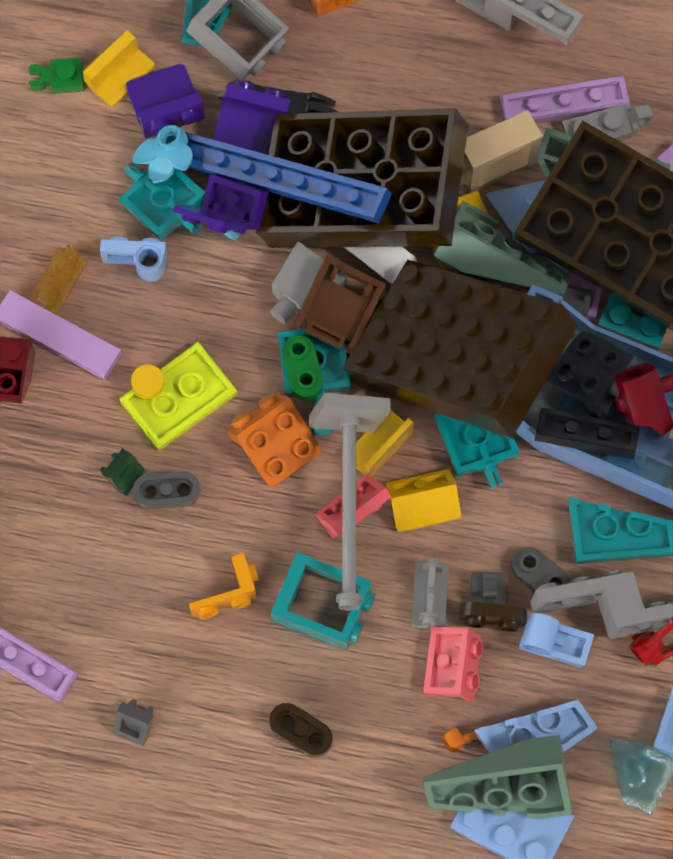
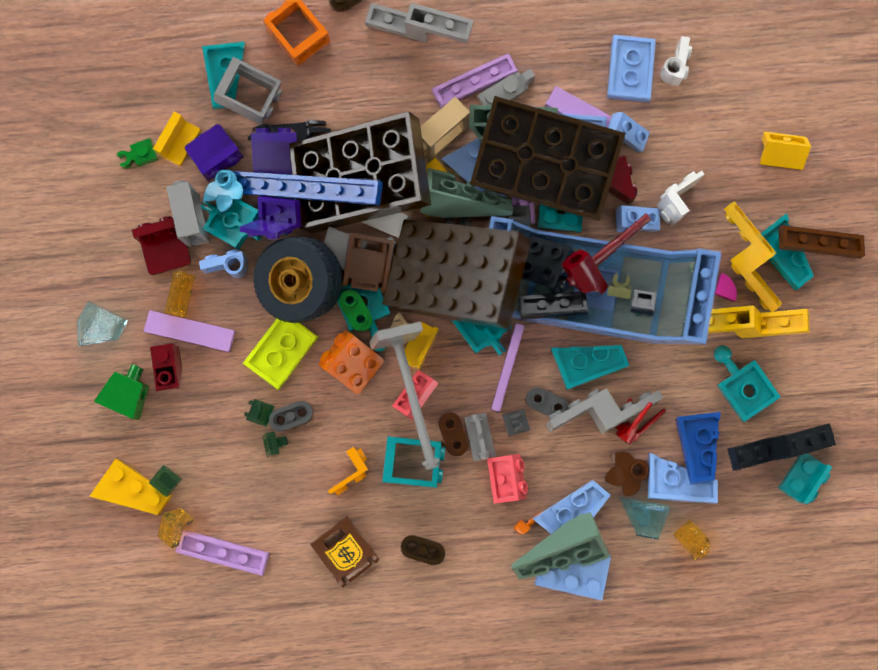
camera: 15 degrees left, 10 degrees up
dark grey tile [112,699,154,746] -> none
yellow tile [131,364,165,399] -> none
yellow panel [385,468,461,532] -> none
dark brown plate [459,602,527,632] -> none
light blue plate [519,613,594,669] -> none
none -> dark red bracket [132,216,191,276]
none -> light grey window [166,180,210,247]
none -> black wheel [253,237,343,323]
none -> clear green tile [262,432,288,458]
none -> reddish brown container [310,516,380,588]
none -> reddish brown plate [439,412,468,456]
none -> lavender tile [490,323,524,413]
none -> reddish brown plate [605,452,649,496]

